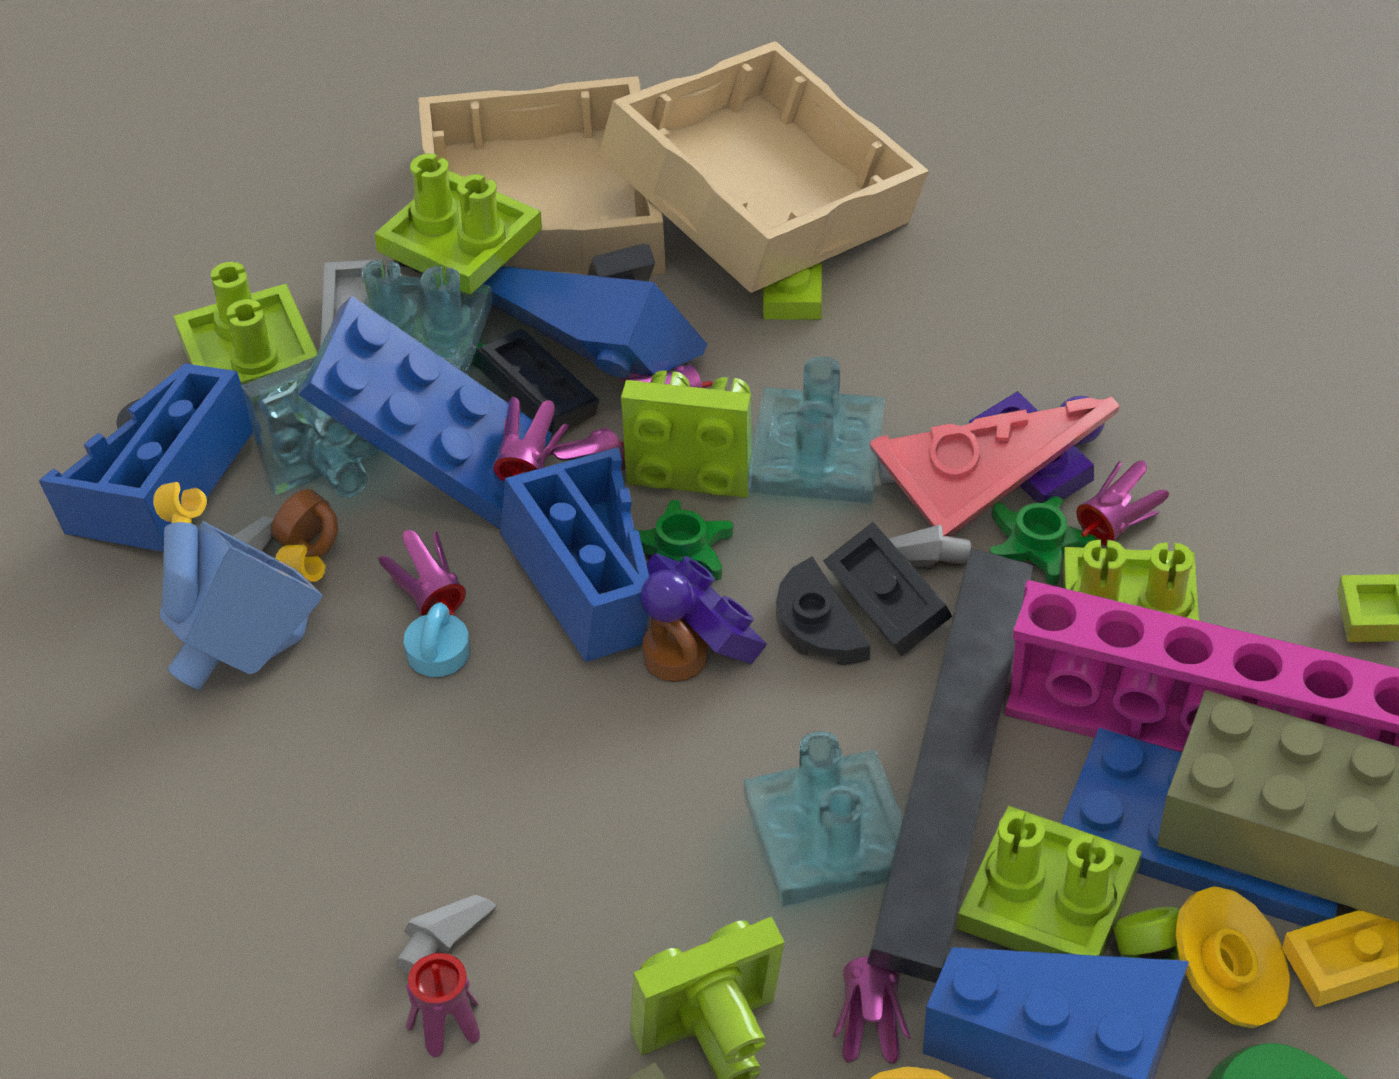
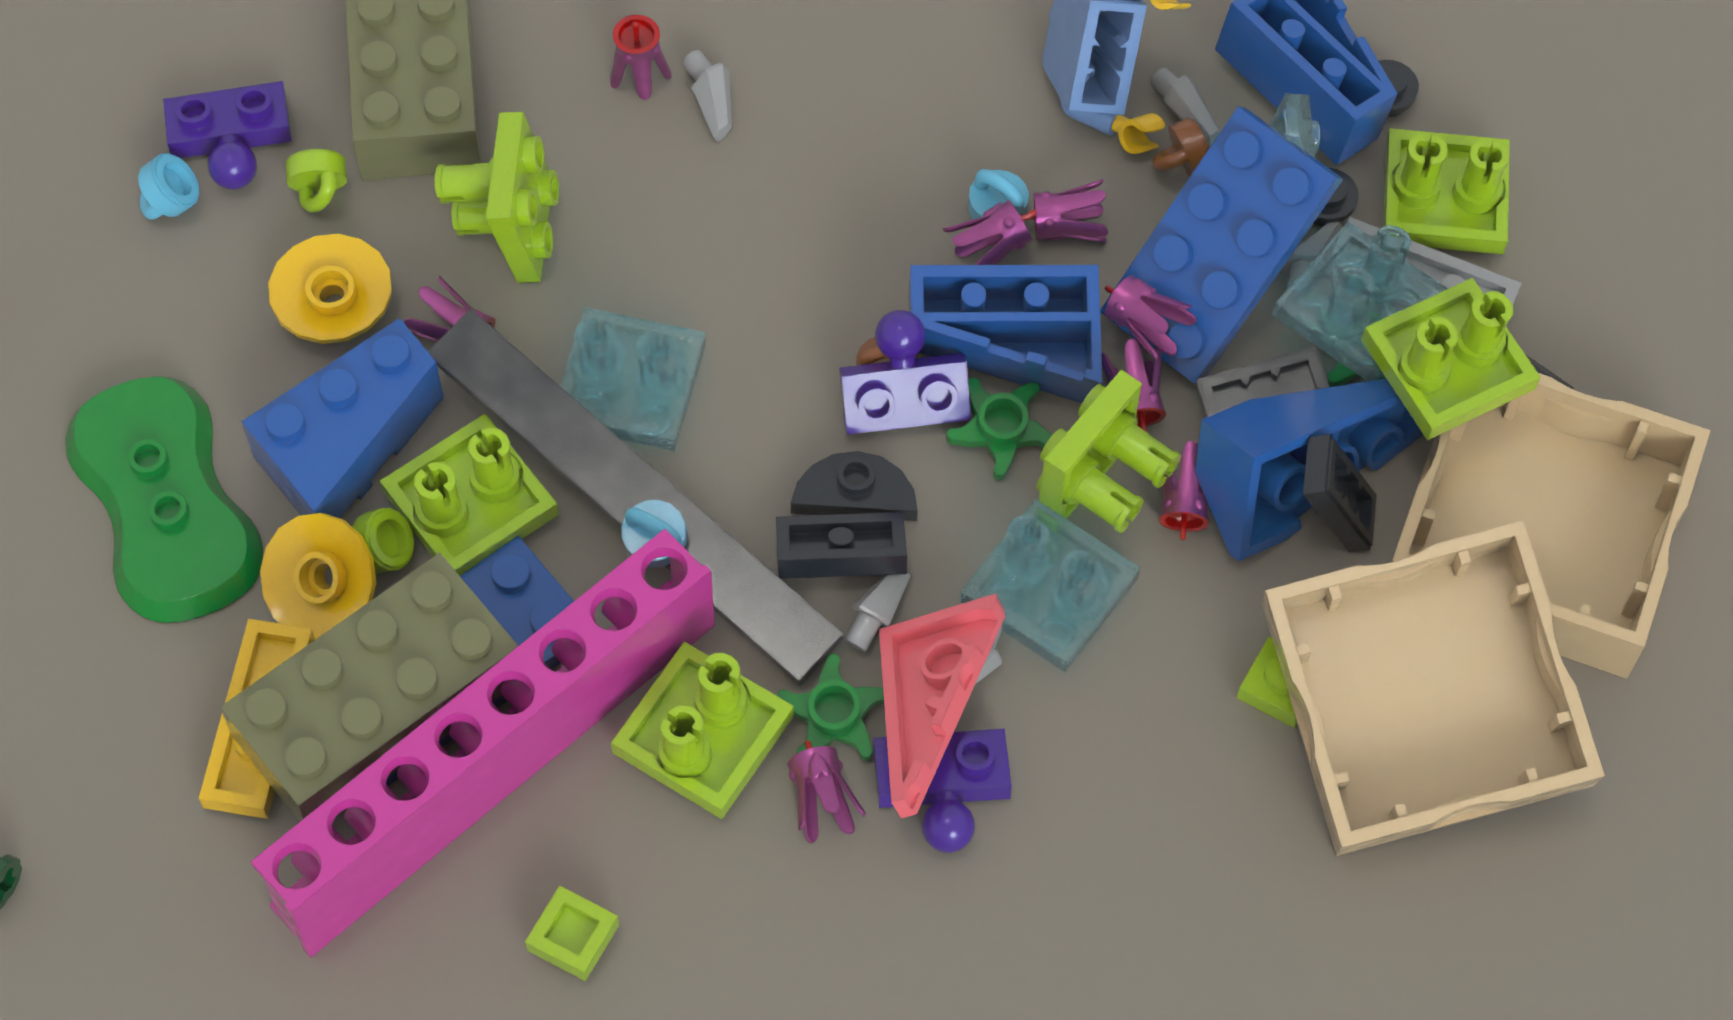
camera: 115 degrees right, 15 degrees up
none -> medium azure tile [621,500,687,568]
none -> flat silver piece [943,200,1037,265]

